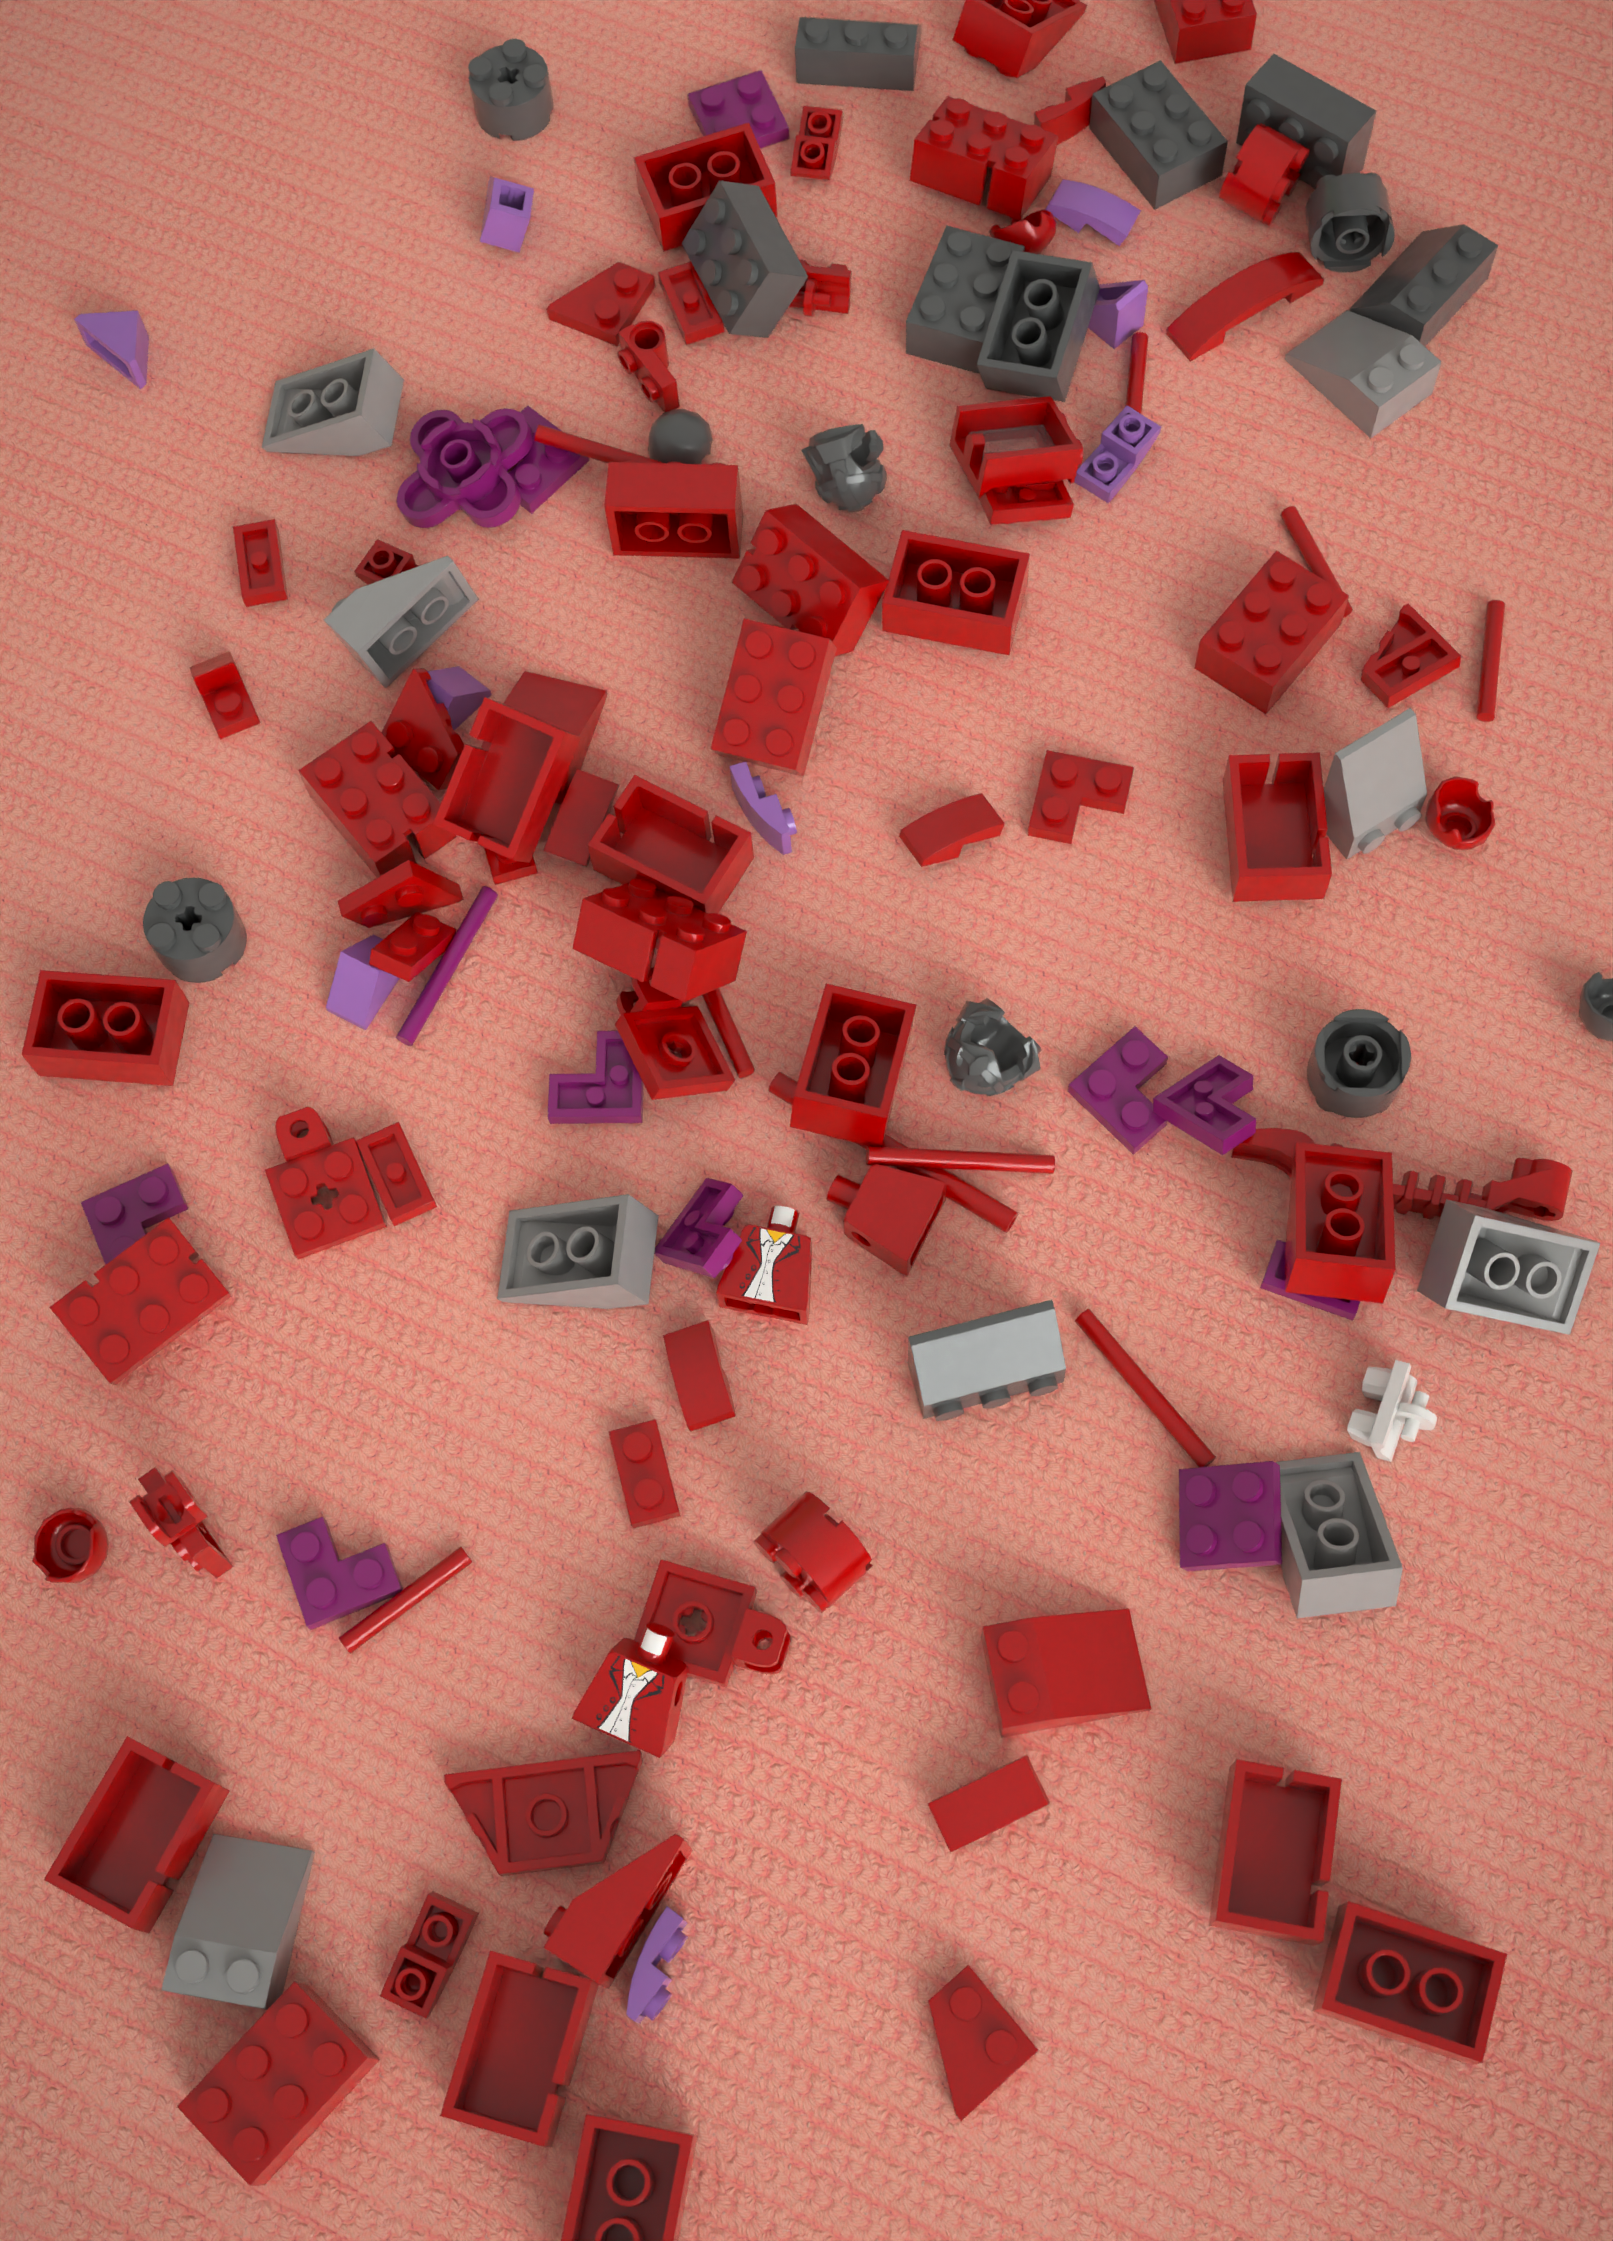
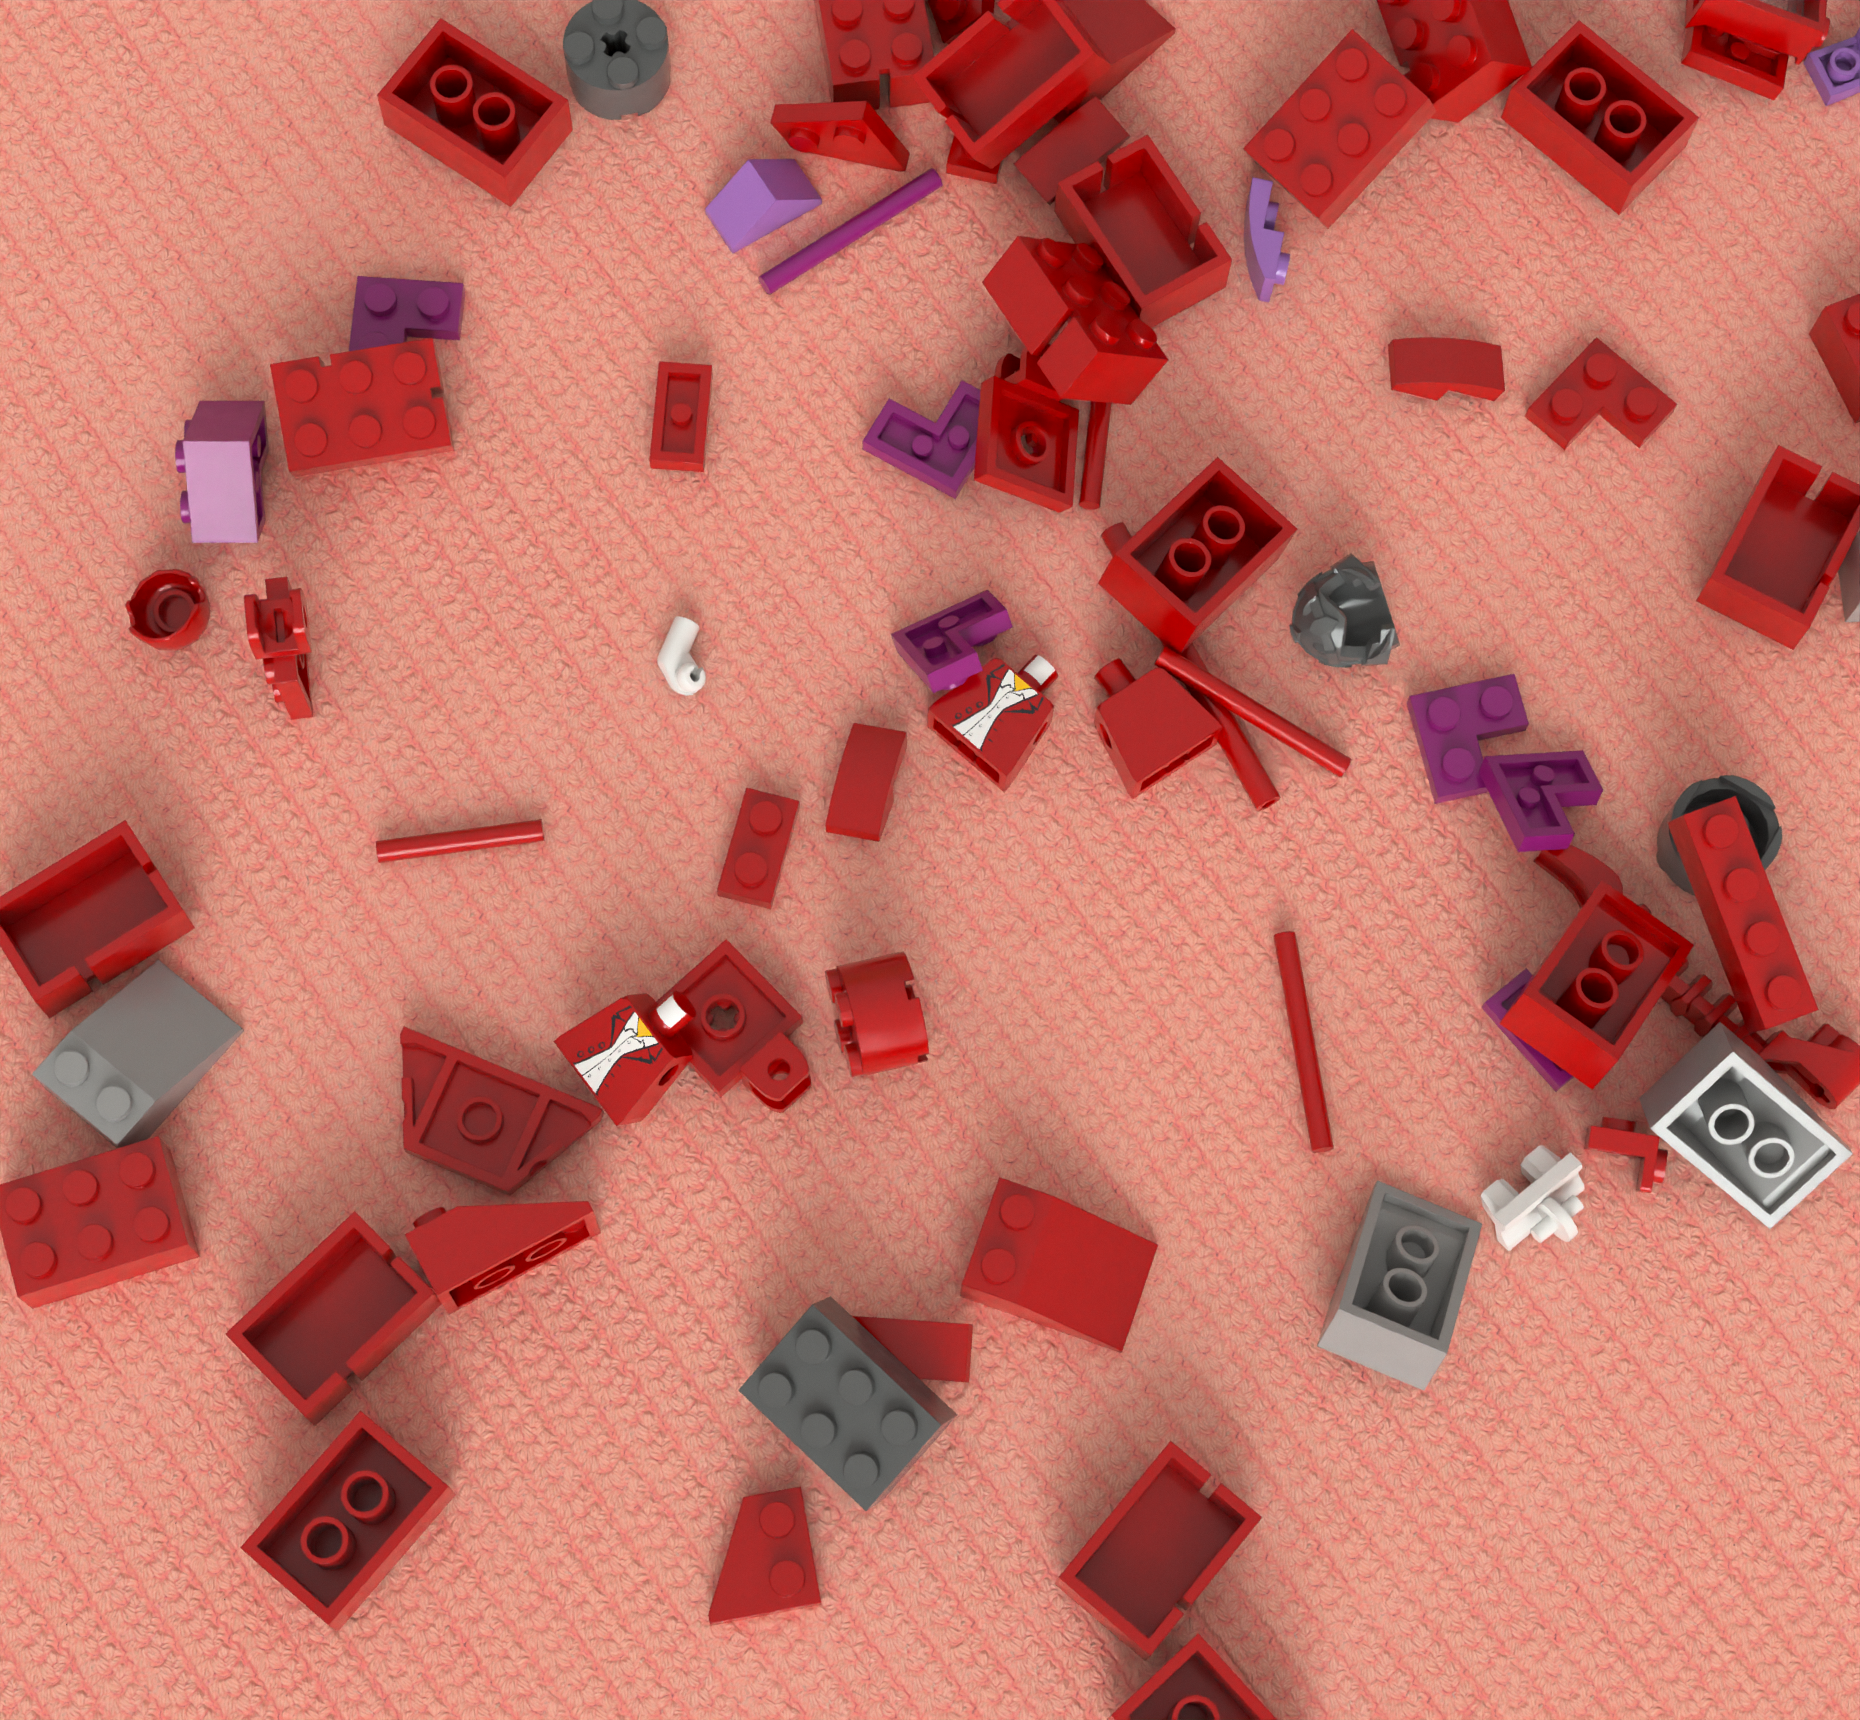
camera: 20 degrees right, 5 degrees up
red plate [265,1107,387,1259] -> none
magenta plate [276,1516,403,1630] -> none
red plate [369,912,456,982] -> none
red slope [380,1891,479,2019] -> none
light grey slope [497,1194,659,1309] -> none
medium lavender slope [626,1906,688,2024] -> none
slope [908,1300,1066,1421] -> none
magenta plate [1179,1461,1282,1571] -> none
none -> brick [175,401,269,543]
none -> white arm [657,616,706,696]
none -> dark grey brick [738,1296,957,1511]
none -> red bracket [1584,1117,1668,1193]
none -> red brick [1667,796,1819,1033]

